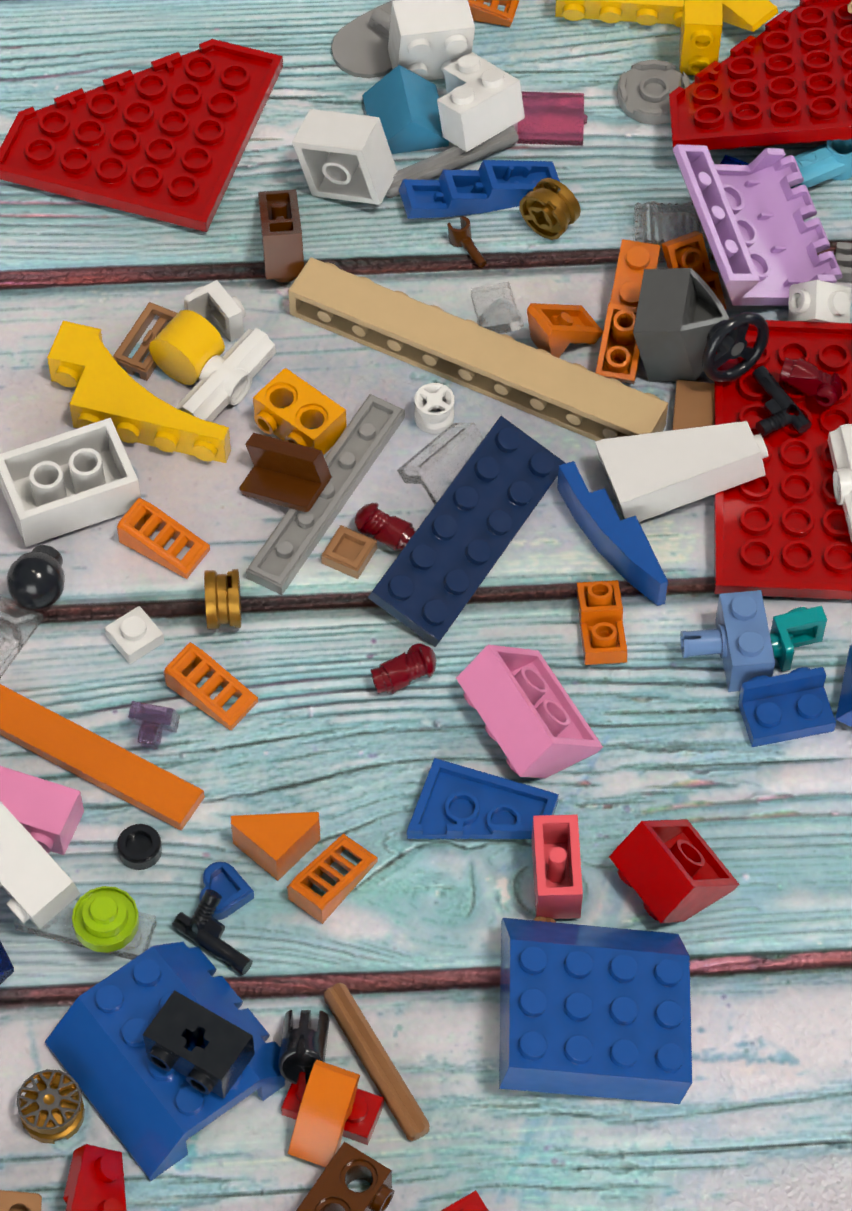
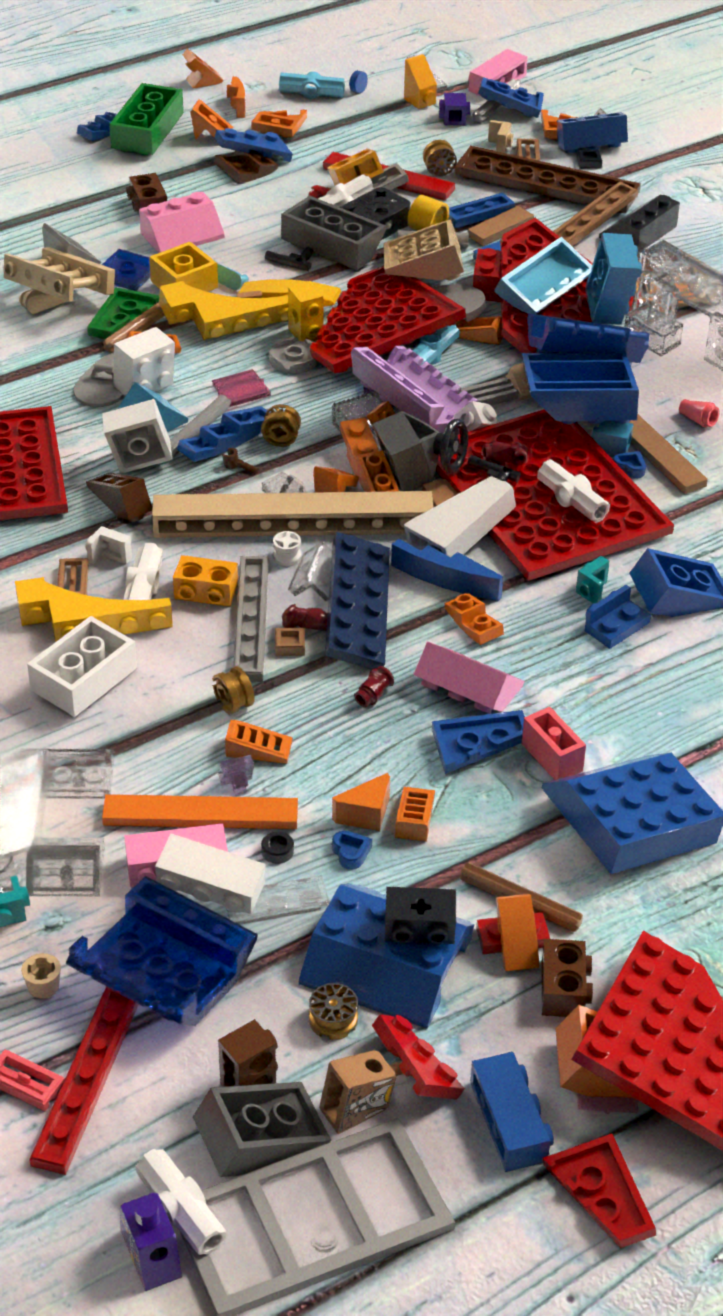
camera: 30 degrees left, 15 degrees down
black piece [7,545,65,610] -> none
lime plate [72,886,140,953] -> none
white plate [105,606,165,664] -> none
orange slope [117,498,210,579] -> none
yellow piece [149,310,225,385] -> none
black hose [172,889,253,975] -> none
reddish brown panel [239,433,332,512] -> none
black arm [278,1010,330,1085] -> none
white brick [437,52,525,152] -> none
red slope [609,819,740,923] -> none
medium blue brick [680,590,775,692] -> none

